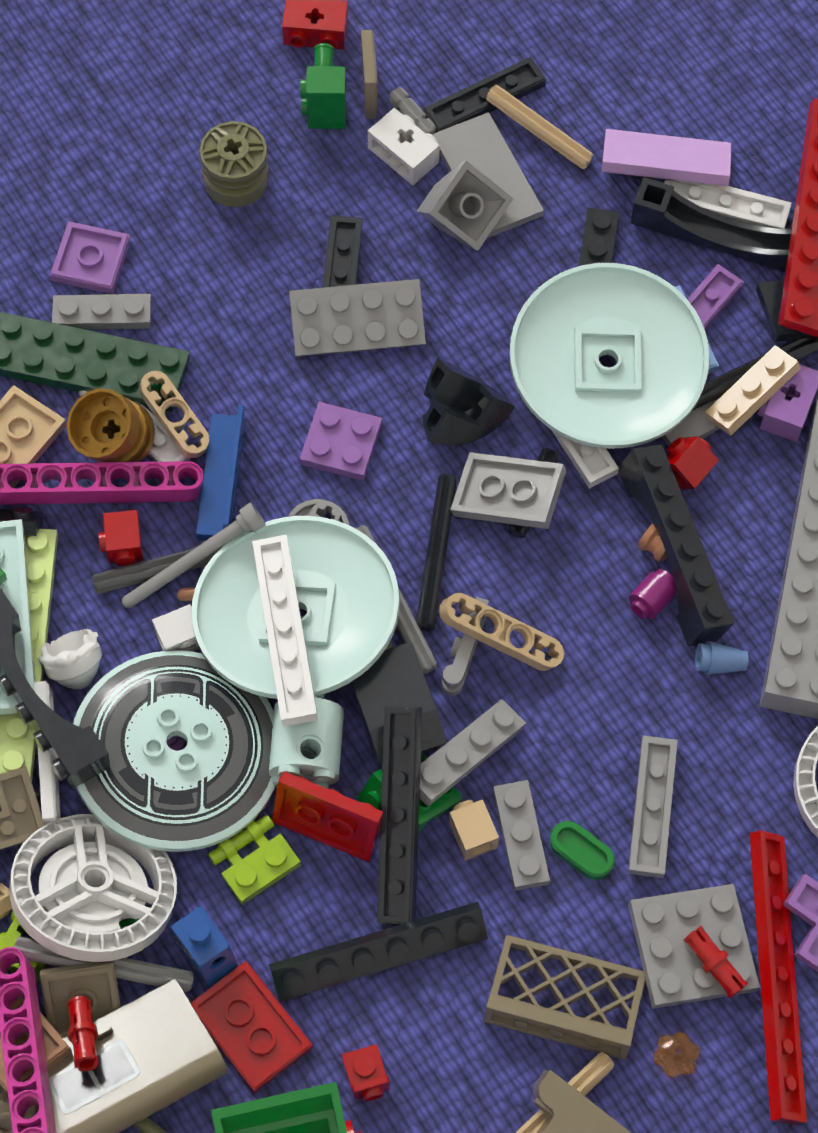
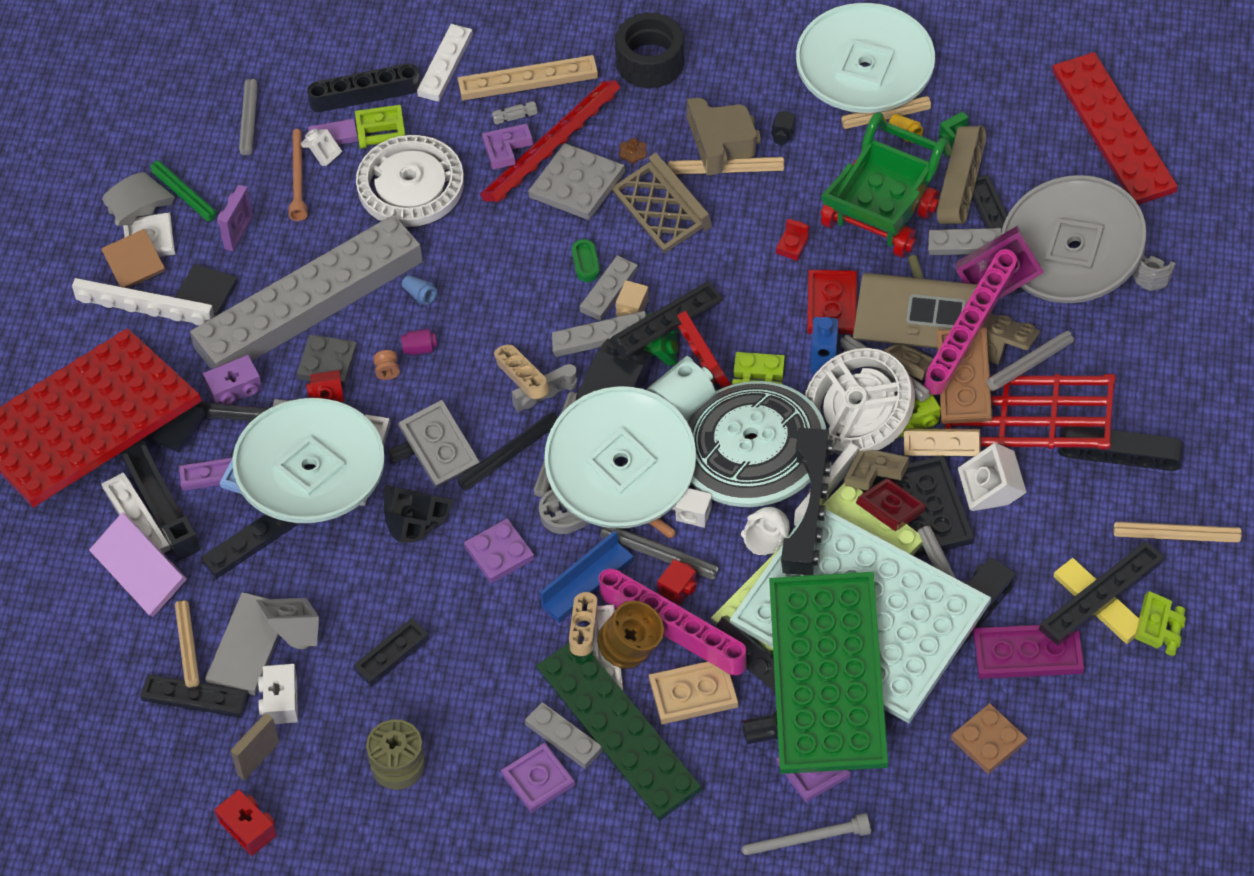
camera: 135 degrees left, 10 degrees down
red pin [67,996,99,1071] -> none
light grey piece [122,502,266,608] -> none
white plate [252,535,318,727] -> none
black plate [269,901,488,1002] -> none
light grey plate [289,279,426,357] -> none
green brick [300,43,346,129] -> none
light grey axle [389,87,436,135] -> none
black arch [618,445,735,647] -> none
light grey plate [628,735,678,878] -> none
red pin [683,925,748,998] -> none
plate [705,346,801,436] -> none
none -> dark grey plate [297,335,357,387]

